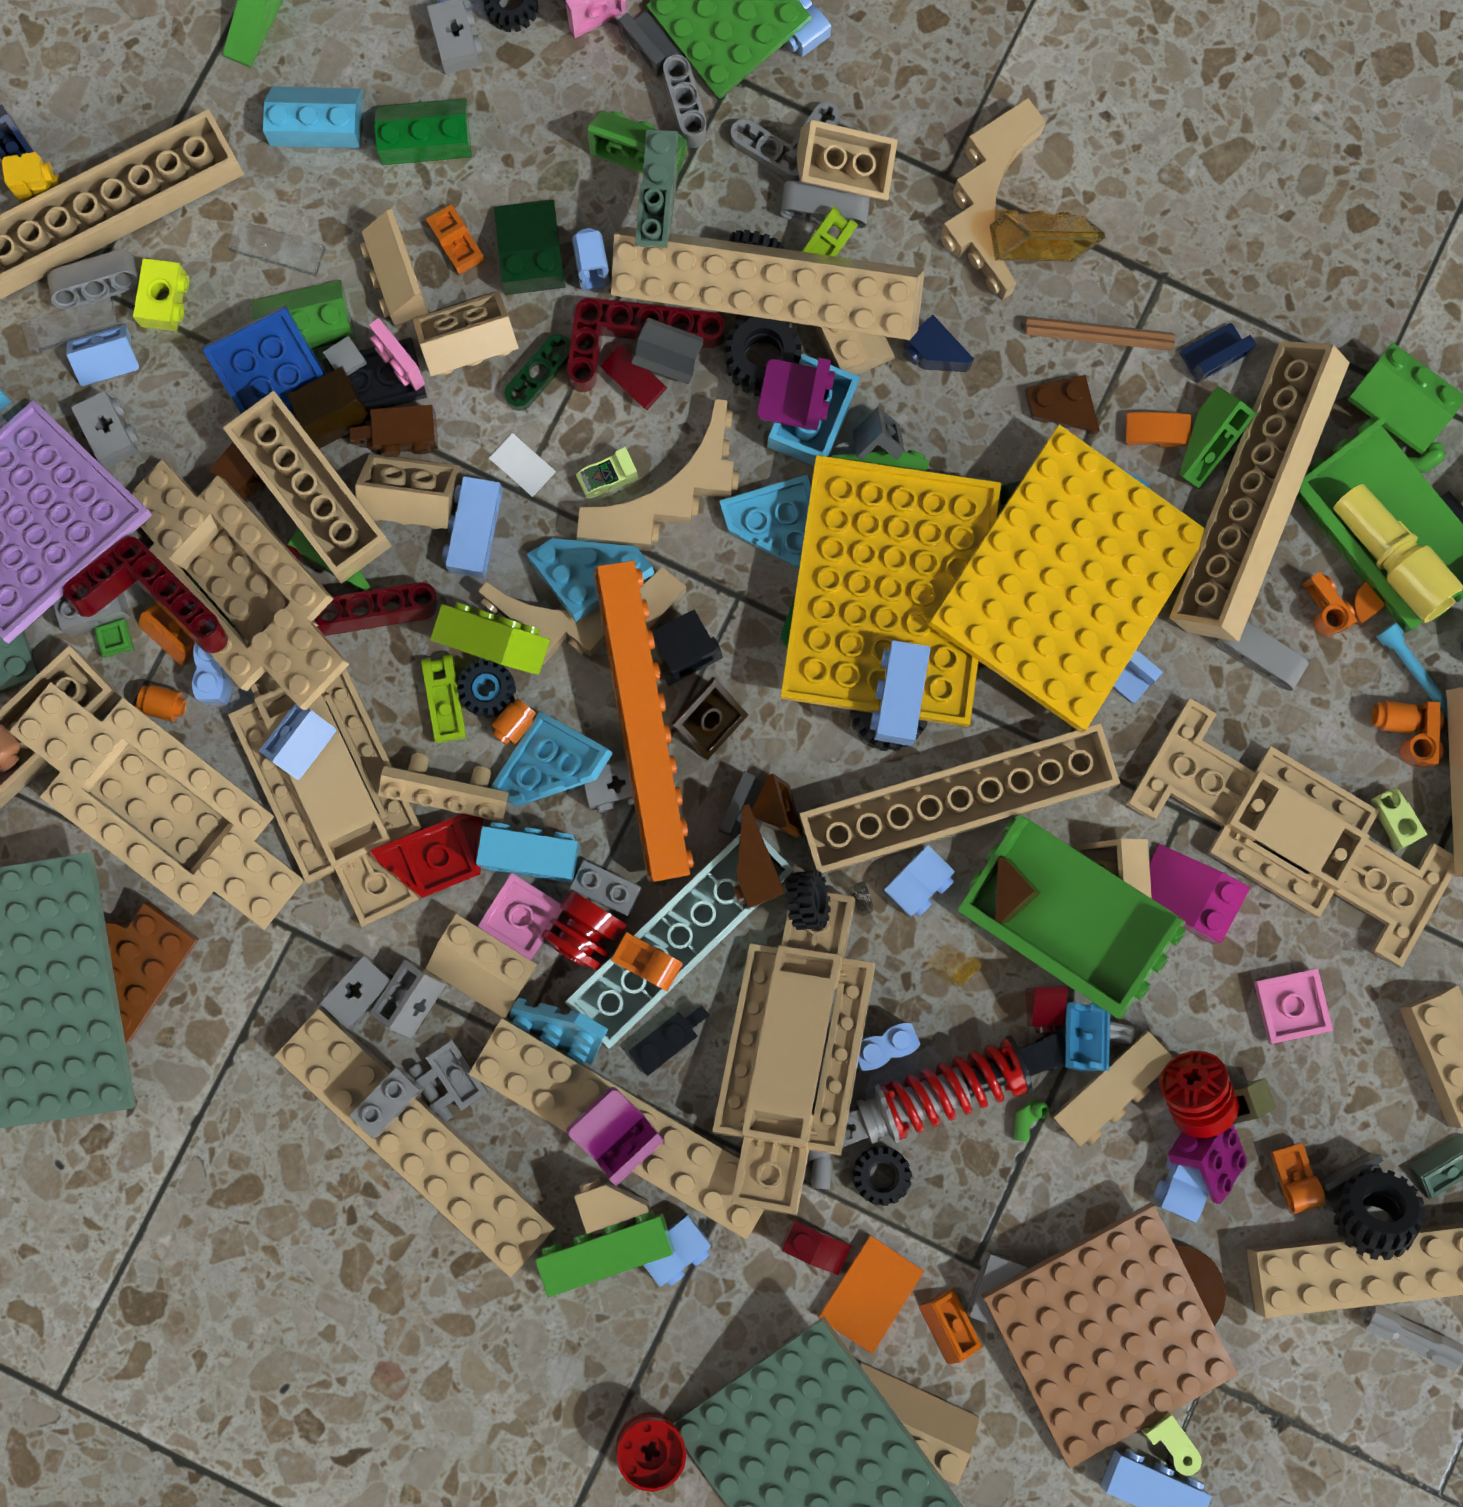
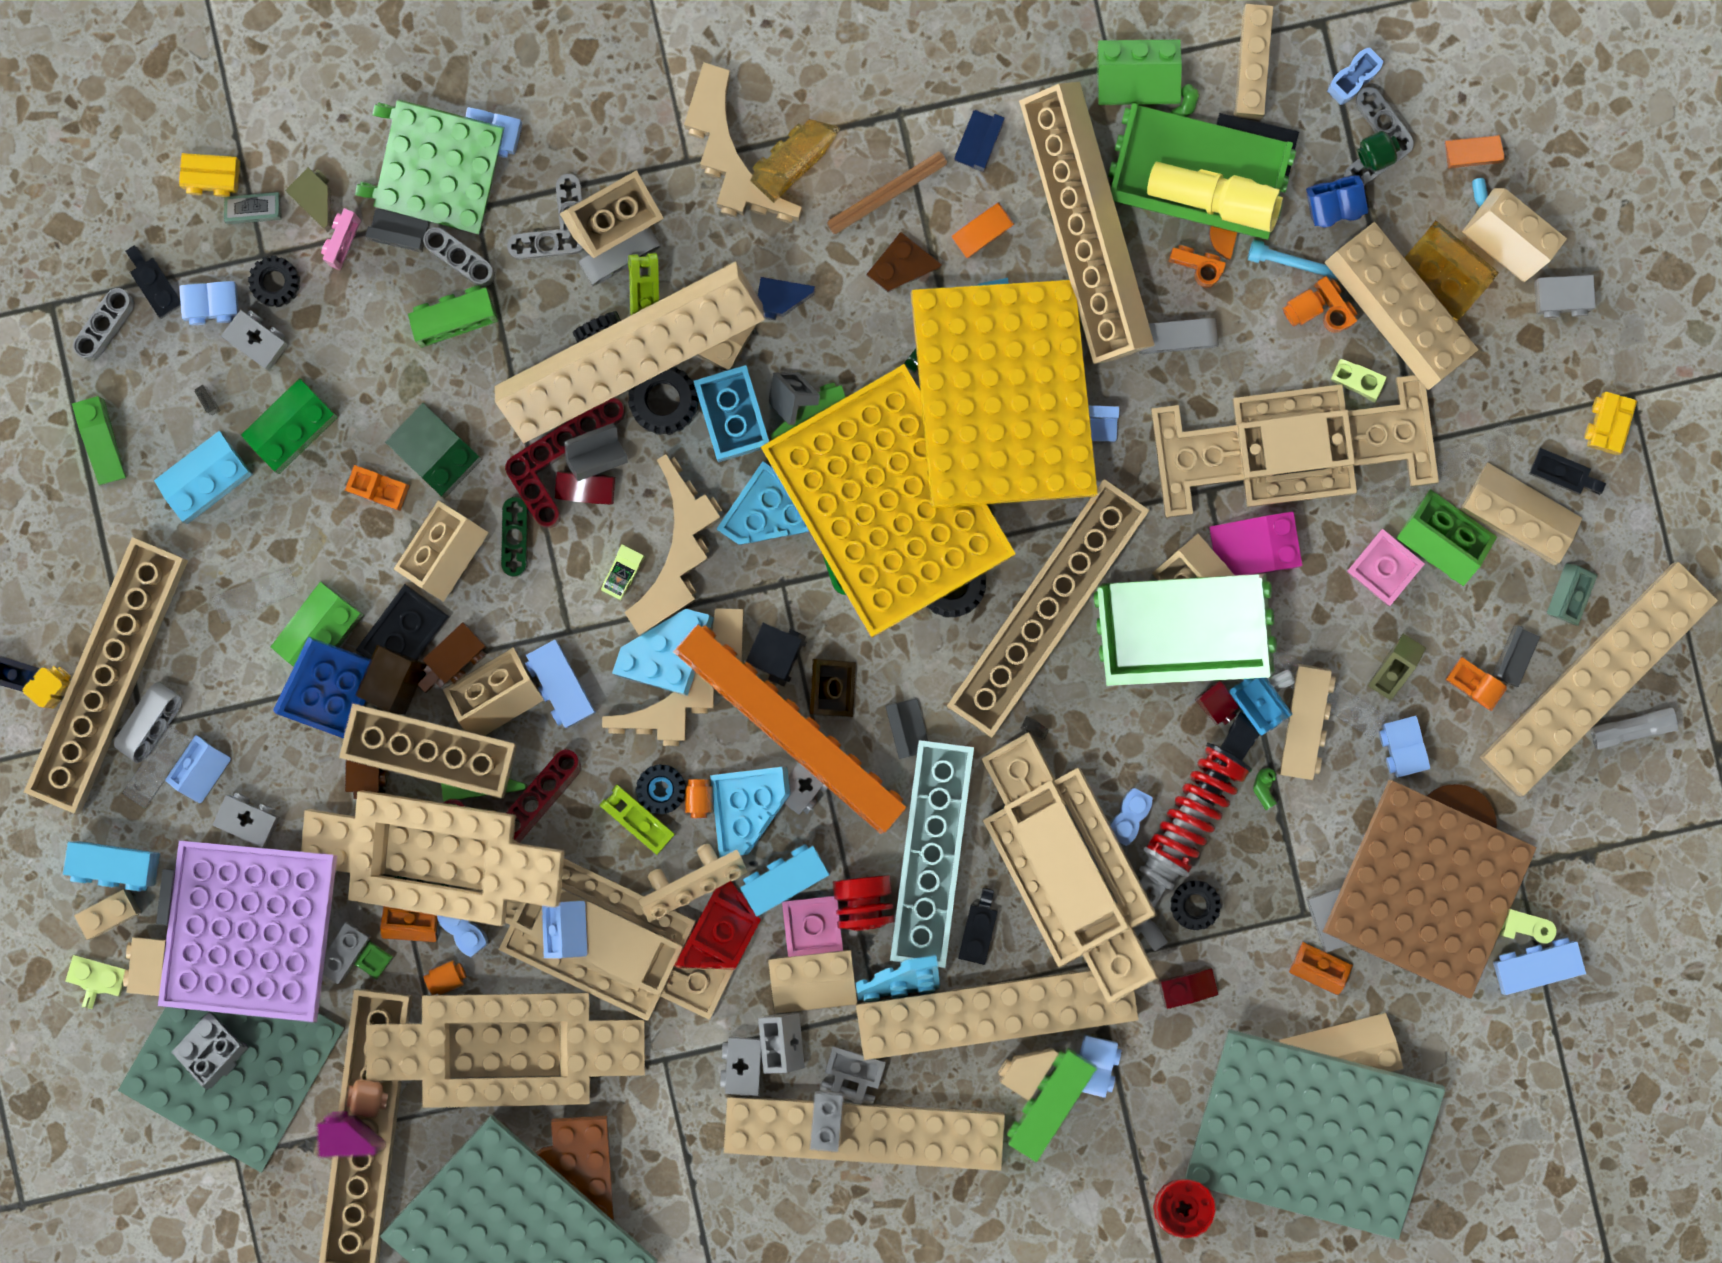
camera: 30 degrees left, 5 degrees up
dark red beam [63,536,228,653] -> none
neon yellow brick [133,258,189,332] -> none
light grey tile [323,336,367,375] -> none
tan slope [360,209,429,326] -> none
bright pink plate [369,318,425,391] -> none
lime brick [430,602,551,675] -> none
white sticker [489,433,556,497] -> none
magenta bracket [566,1087,665,1186] -> none
light grey brick [570,860,642,918] -> none
light blue brick [572,228,610,291] -> none
orange plate [611,932,683,992] -> none
sand green slope [635,130,679,248] -> none
reddish brown slope [733,804,785,910] -> none
reddish brown slope [752,774,803,839] -> none
magenta bracket [757,358,835,431] -> none
black tyre [785,870,831,930] -> none
orange tile [818,1235,925,1354] -> none
light blue brick [870,640,930,746] -> none
light blue brick [882,845,955,917] -> none
clear yellow tile [948,956,982,987] -> none
reddish brown slope [995,857,1041,923] -> none
red wheel [1159,1051,1239,1138] -> none
magenta bracket [1167,1124,1247,1204] -> none
bright green slope [1179,386,1257,489] -> none
black tyre [1333,1168,1426,1260] -> none
none -> clear smoke tile [194,385,221,416]
none -> bright green slope [1397,489,1497,586]

